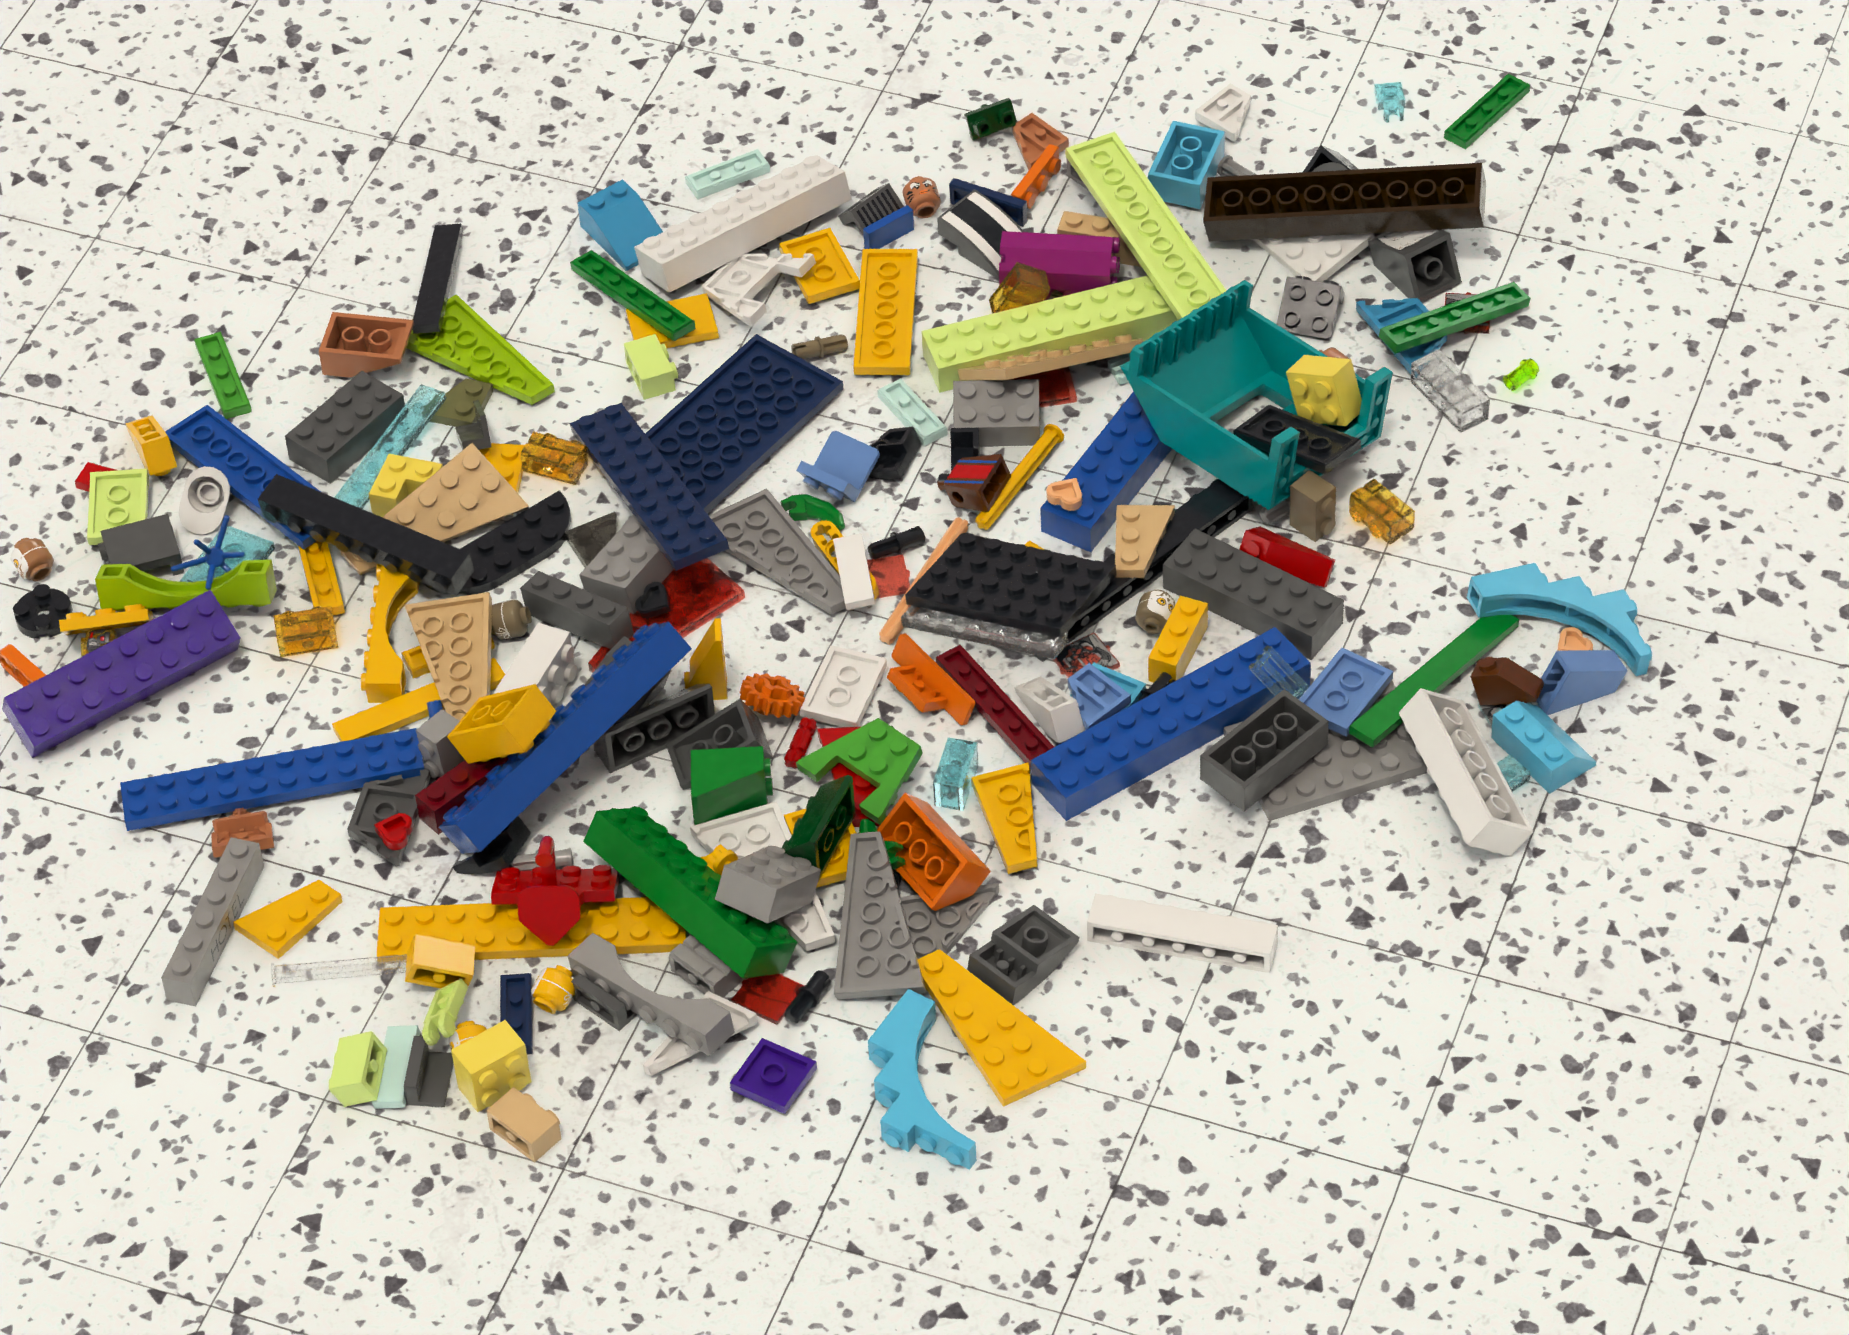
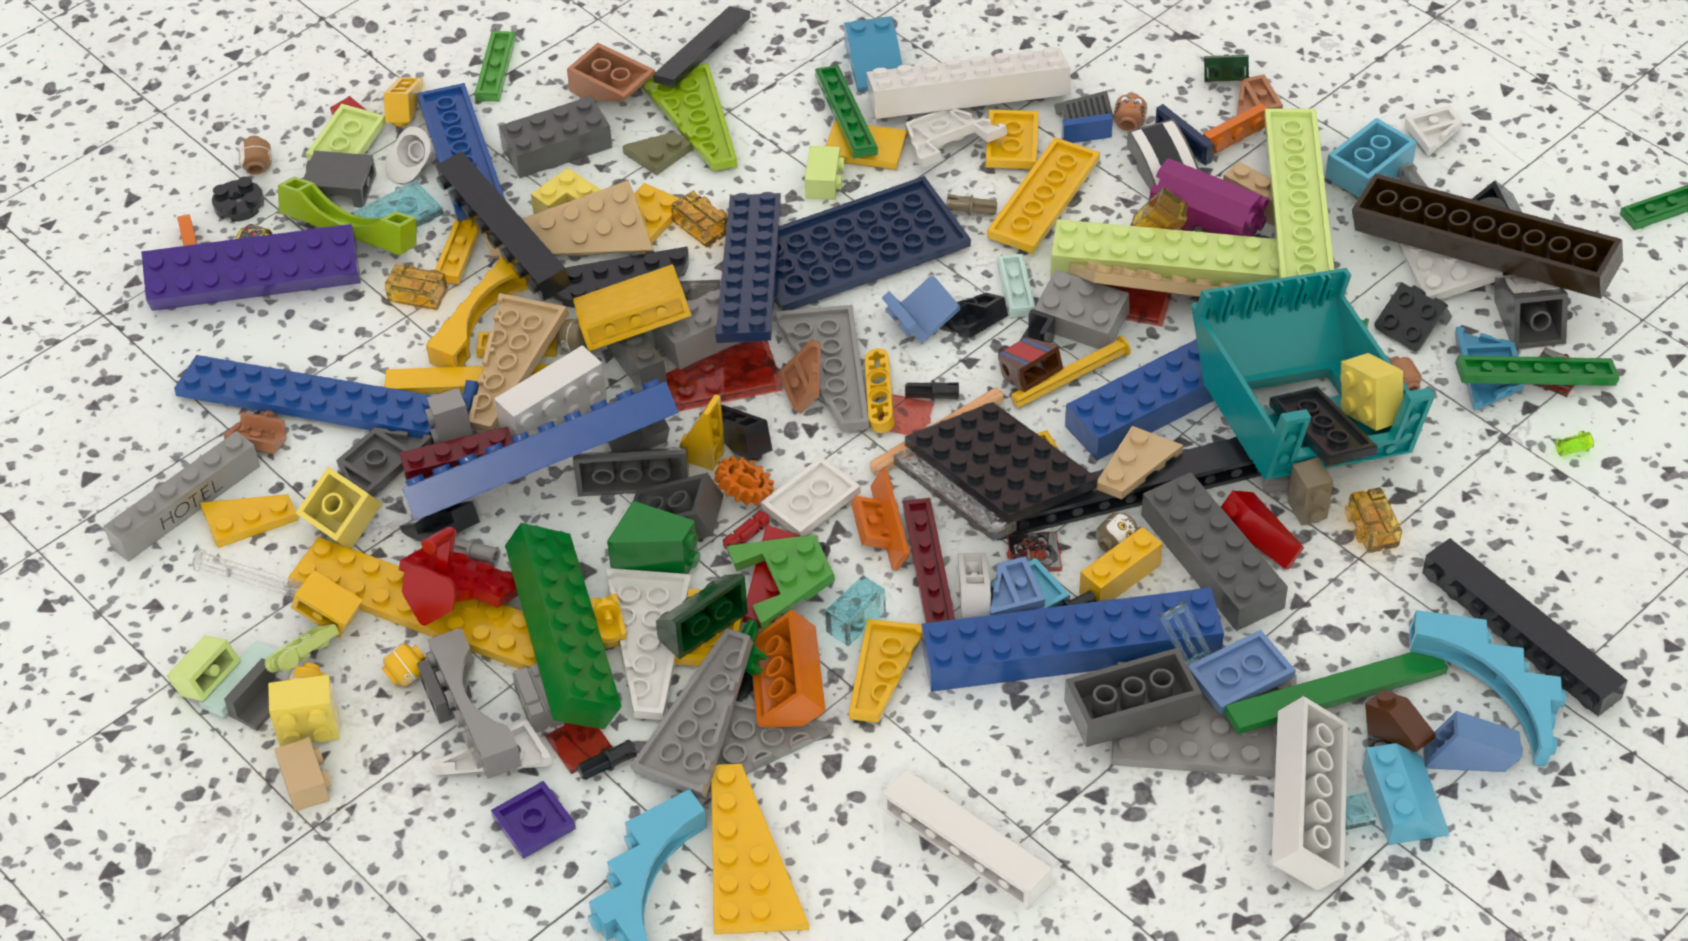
camera: 25 degrees right, 0 degrees up
yellow plate [59,604,154,635] -> none
blue plant [171,515,245,590] -> none
clear light blue tile [334,384,446,509] -> none
red tile [374,813,413,850] -> none
yellow brick [447,684,557,764] -> none
dark grey panel [455,400,491,450] -> none
dark blue tile [500,973,533,1055] -> none
black tile [635,582,672,619] -> none
light aqua tile [685,149,770,200] -> none
light grey brick [715,846,821,923] -> none
green piece [781,494,845,531] -> none
white tile [833,533,875,610] -> none
dark grey slope [967,905,1080,1005] -> none
light nougat tile [1046,478,1082,511] -> none
clear light blue plate [1374,82,1405,123] -> none
clear brick [1411,349,1490,433] -> none
light nougat tile [1557,627,1593,651] -> none
none -> light yellow brick [296,467,383,549]
none -> yellow panel [573,264,692,351]
none -> black slope [699,404,773,461]
none -> nougat wing [778,339,821,413]
none -> black brick [1422,538,1628,717]

